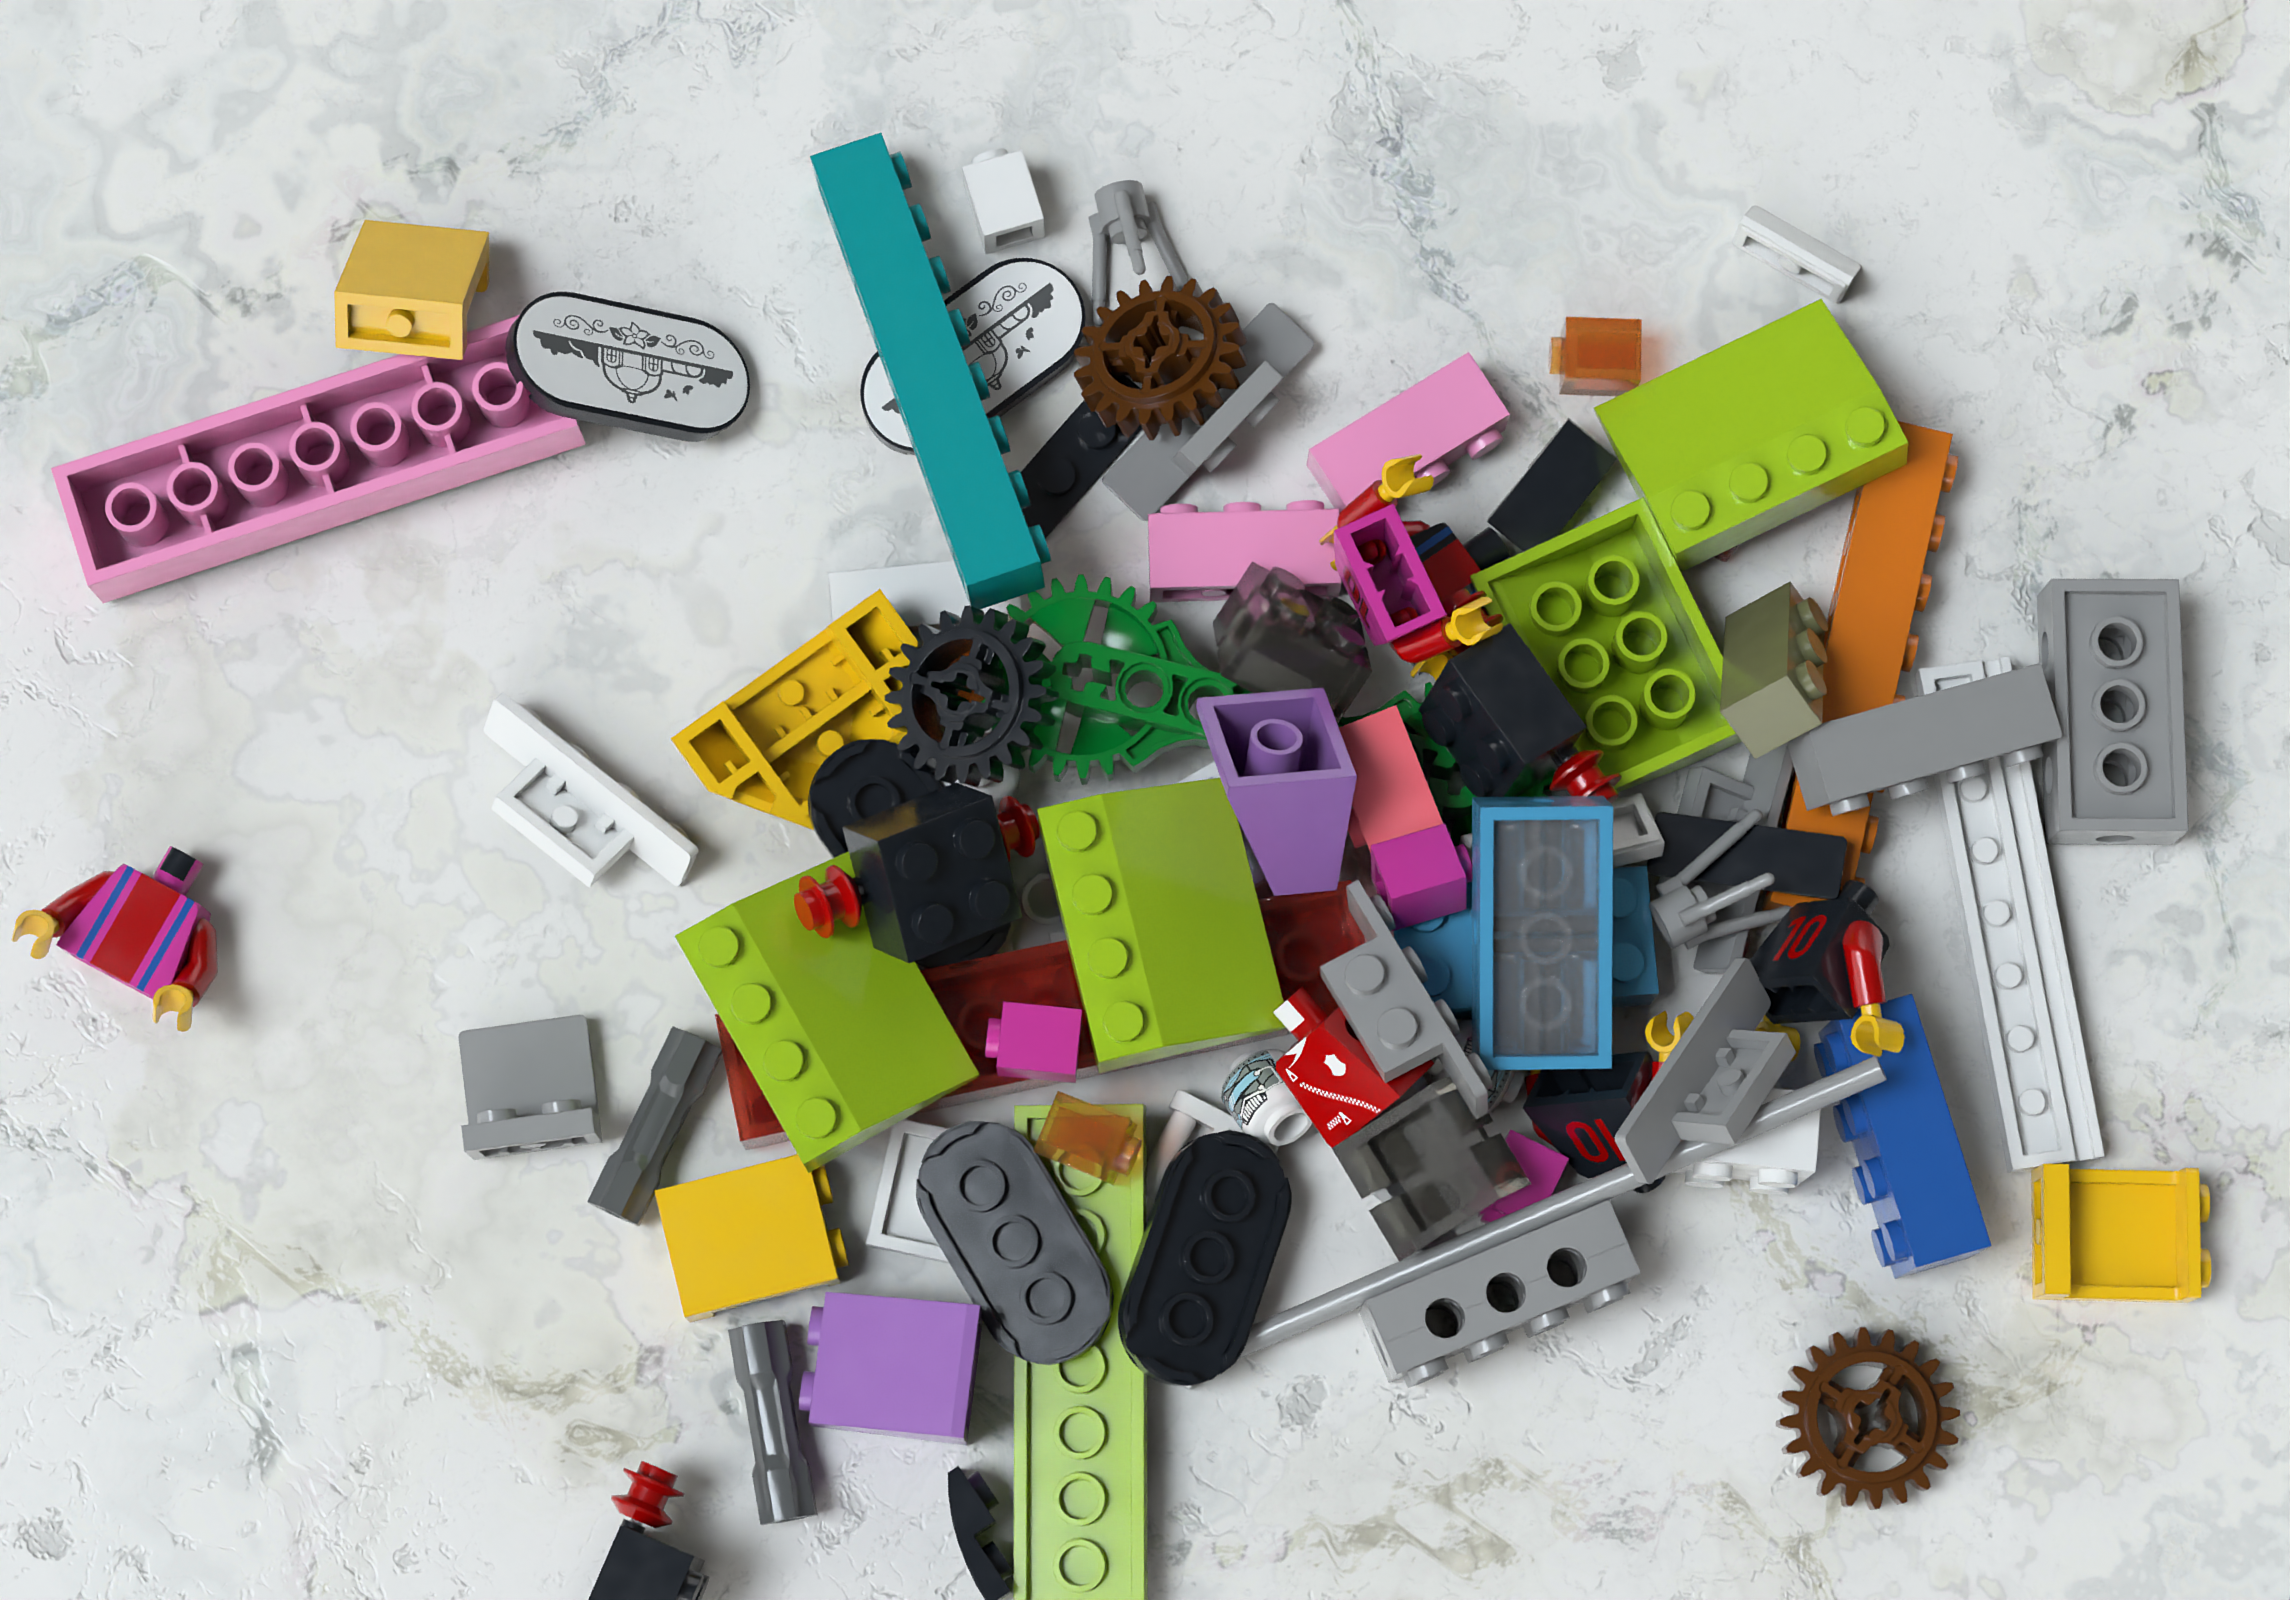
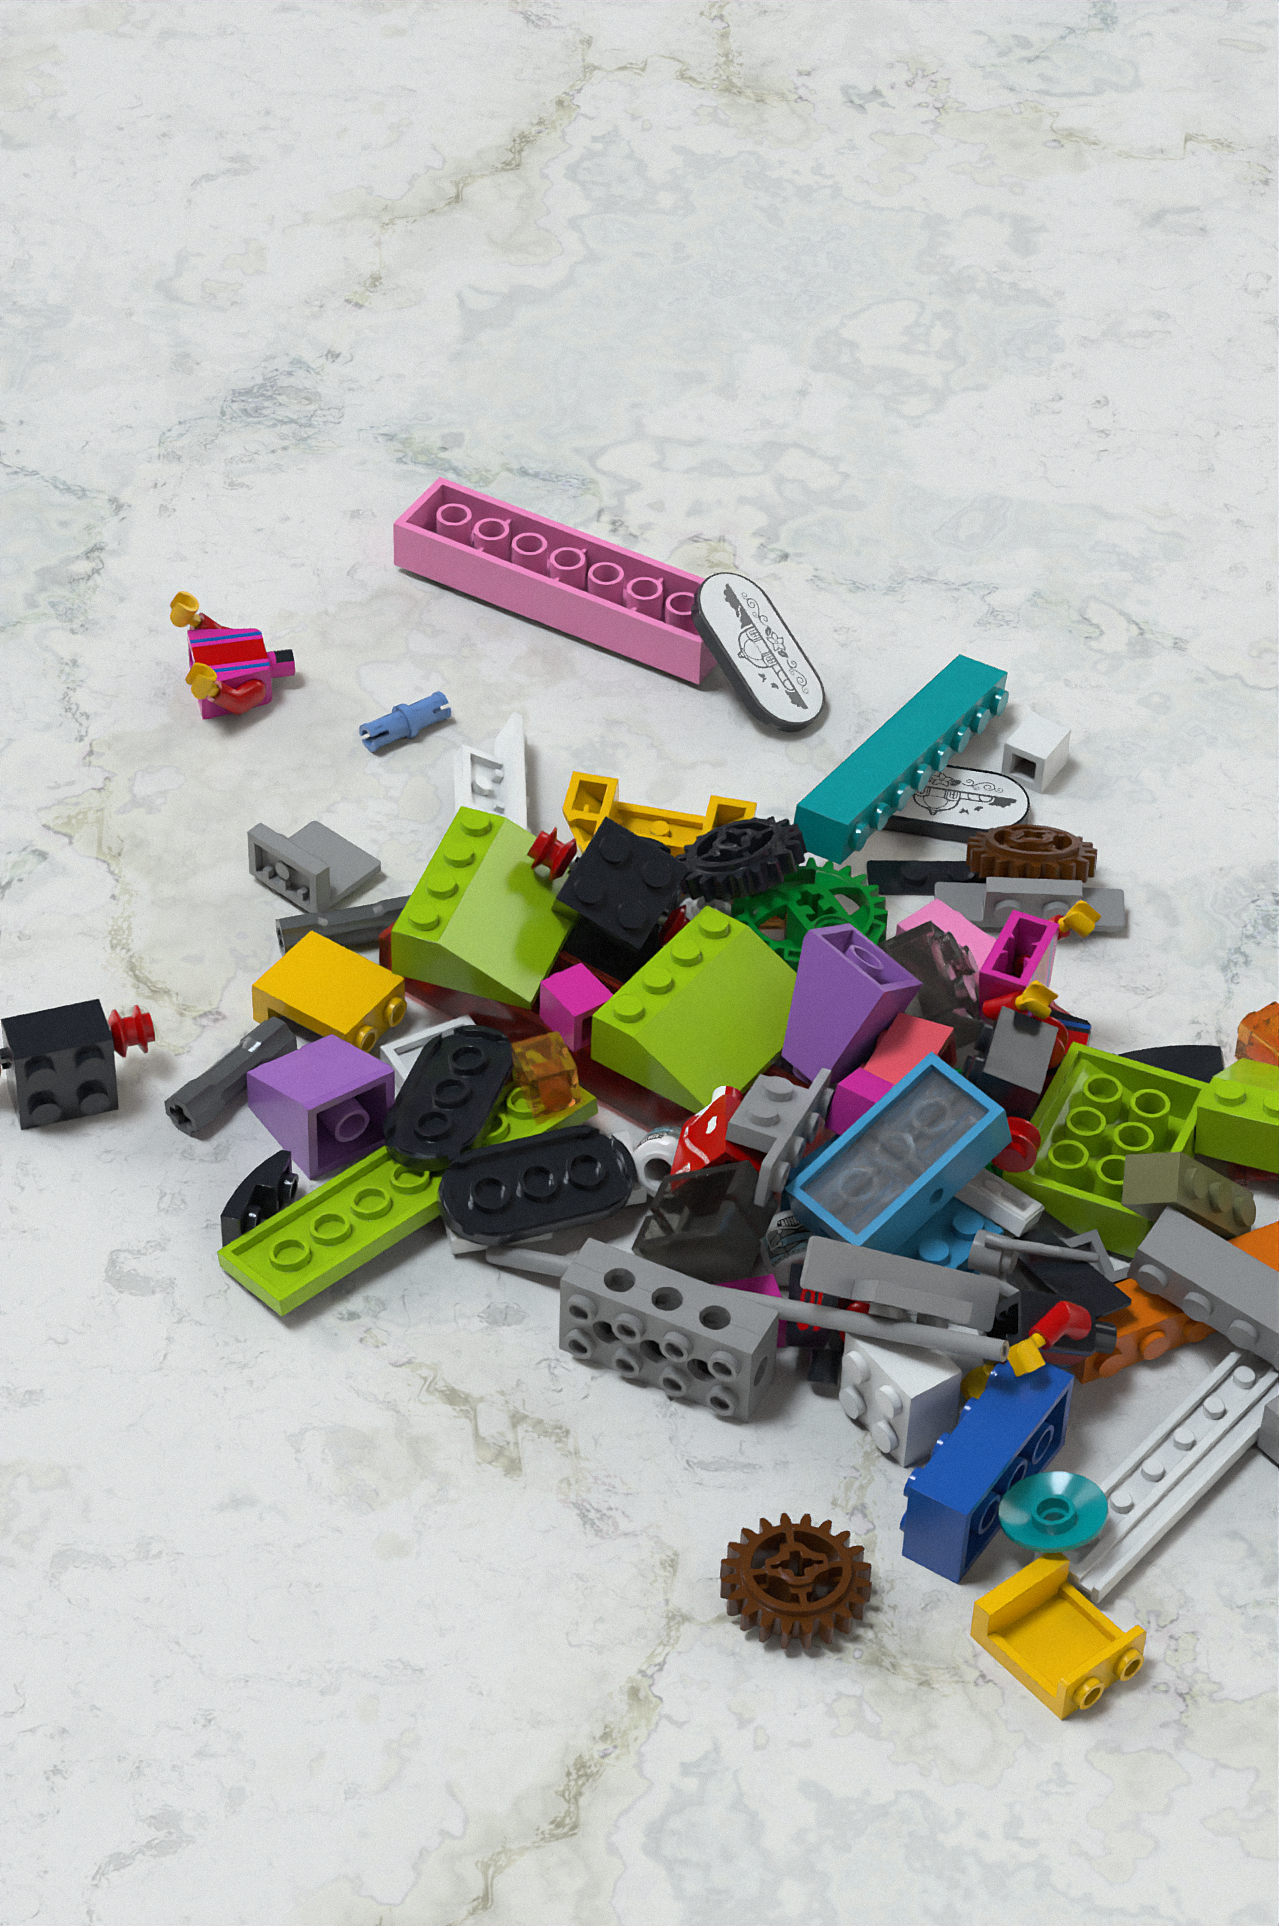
camera: 50 degrees right, 35 degrees down
yellow panel [334,220,489,360] -> none
light grey plant [1088,180,1188,326] -> none
bright pink brick [1307,352,1510,514] -> none
none -> medium blue pin [359,691,451,752]
none -> teal dish [998,1471,1108,1553]

